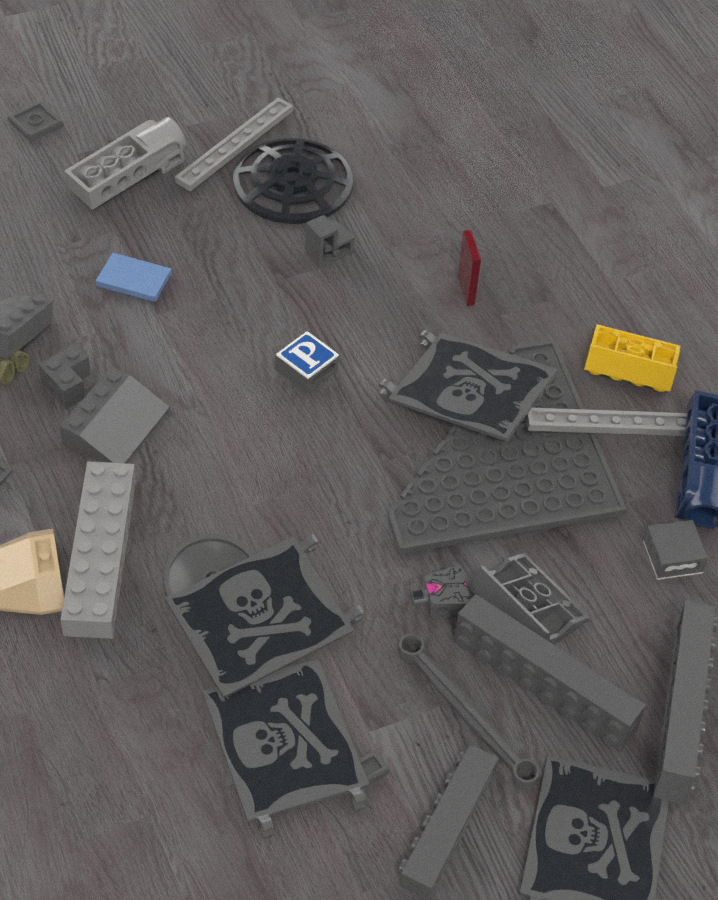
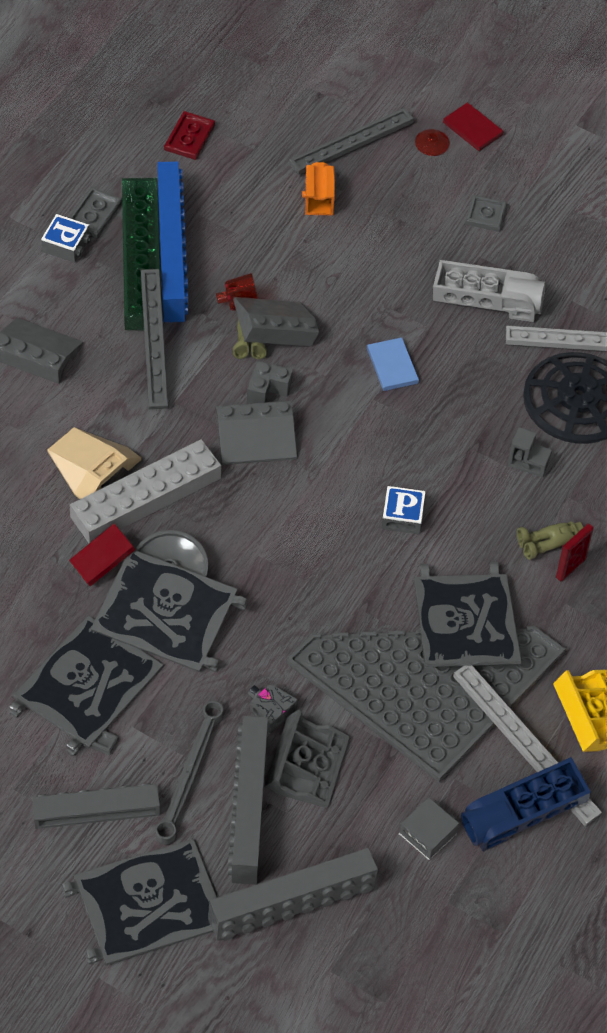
camera: 55 degrees right, 5 degrees up
none -> dark red tile [69,524,136,586]
none -> olive piece [517,521,583,560]

